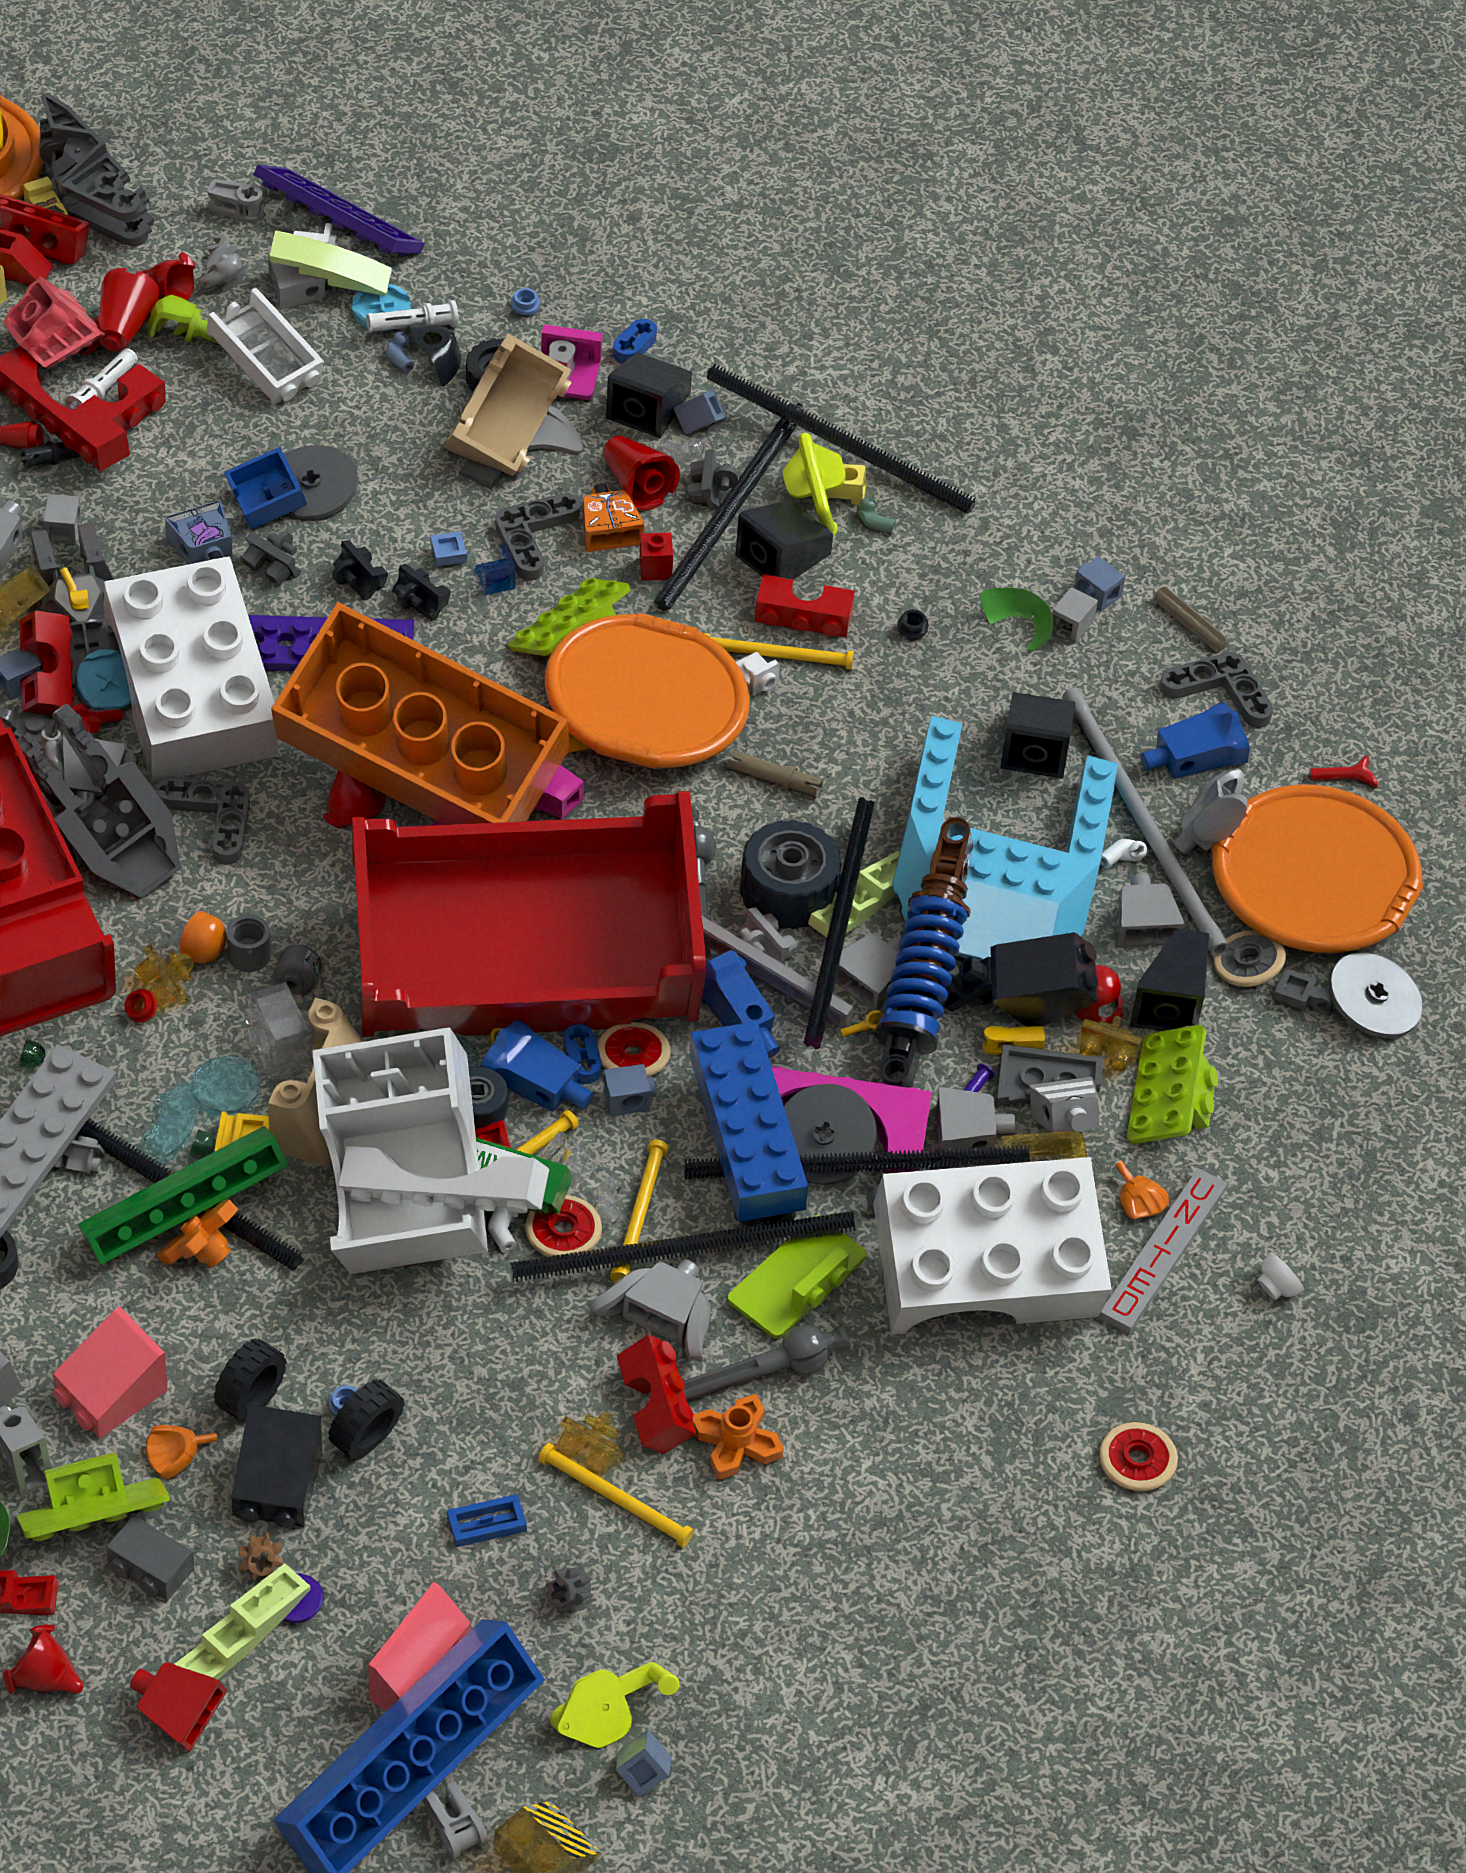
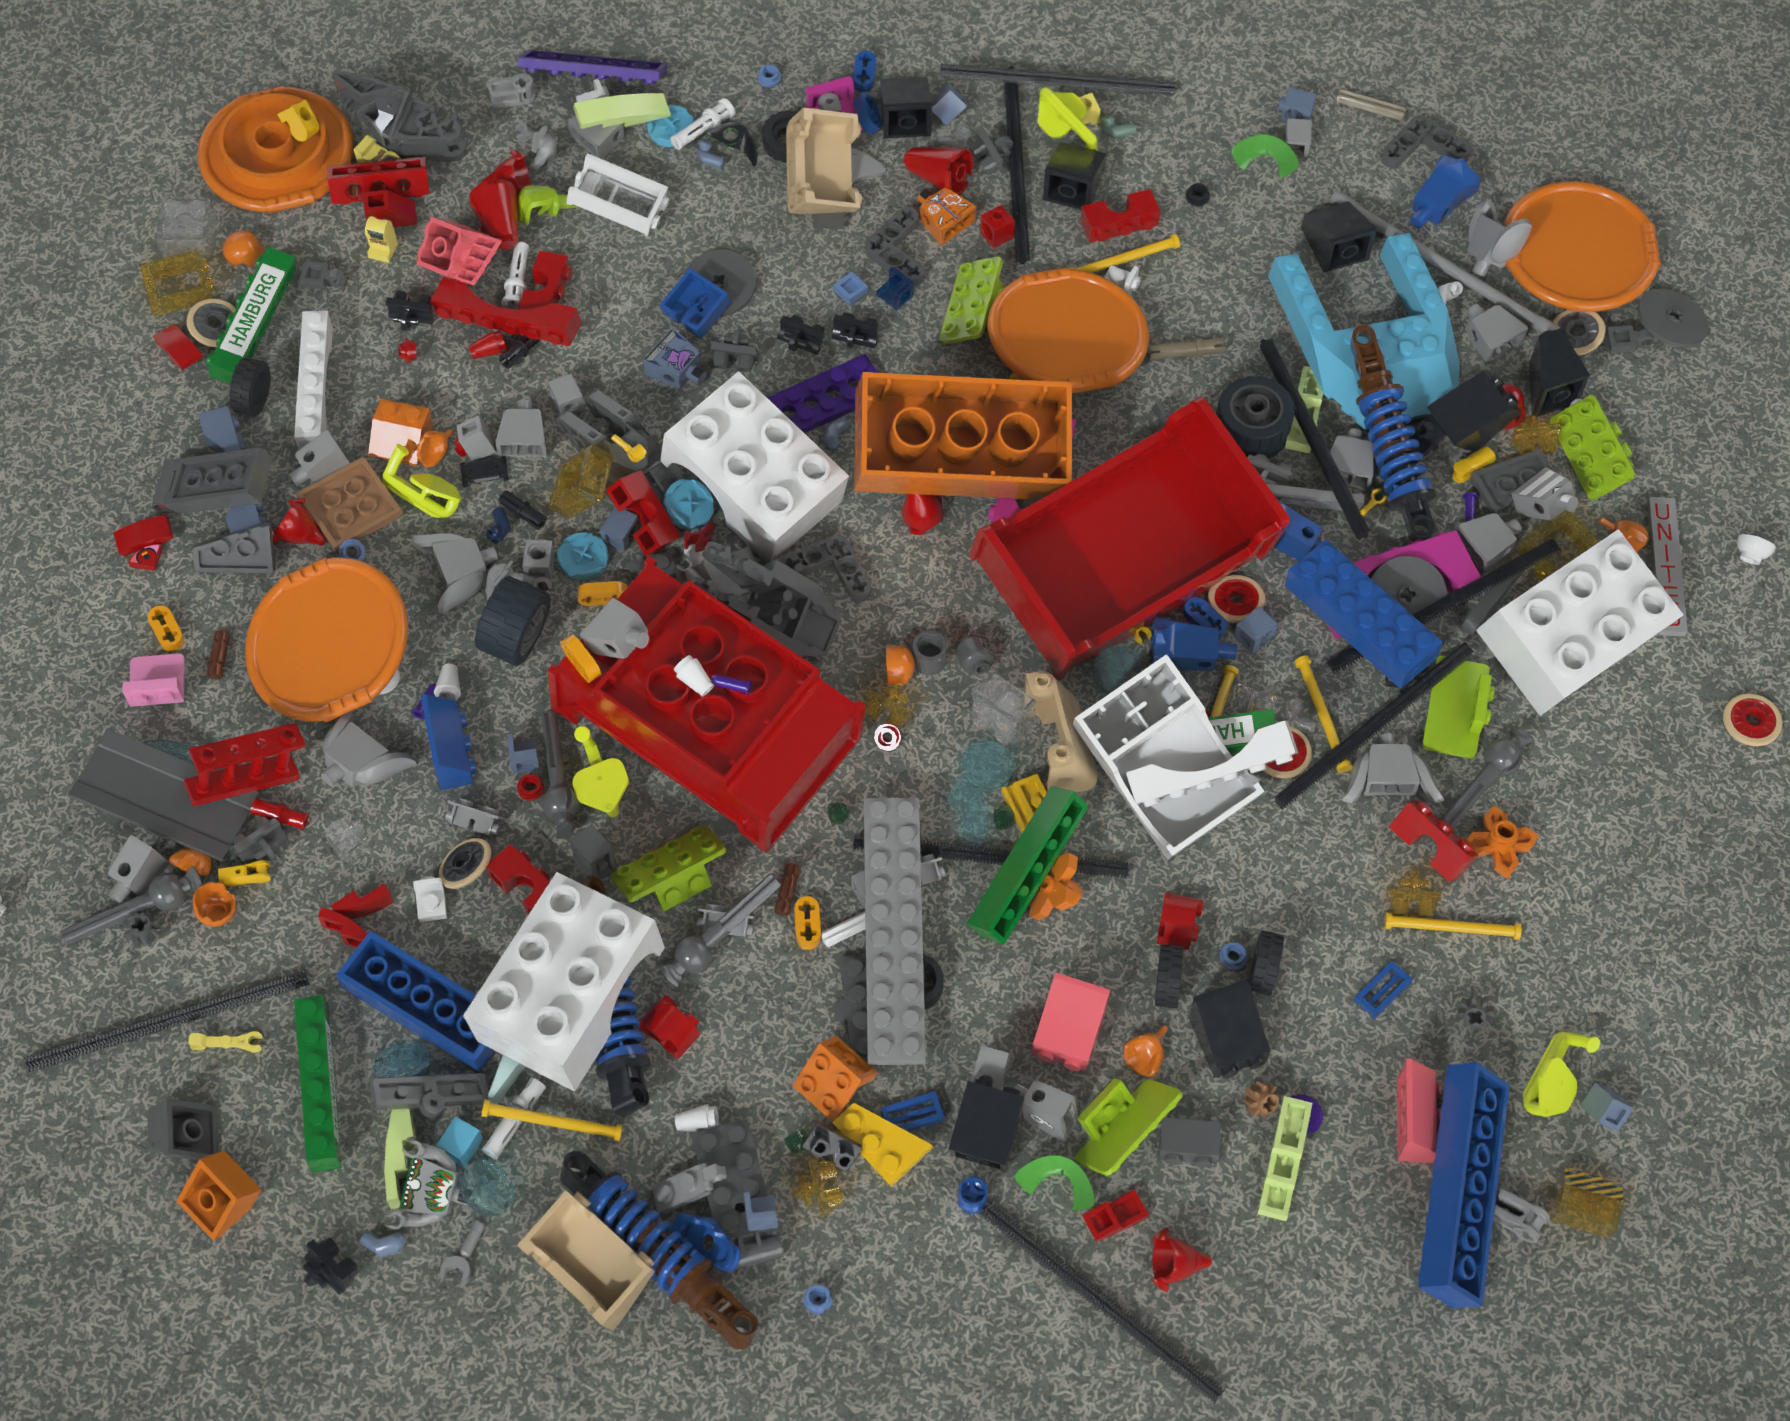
camera: 25 degrees left, 10 degrees up
red torso [130,1662,228,1752] -> none
red piece [1309,755,1378,788] -> none
none -> blue beam [853,92,883,135]
none -> red cylinder [1156,892,1204,950]

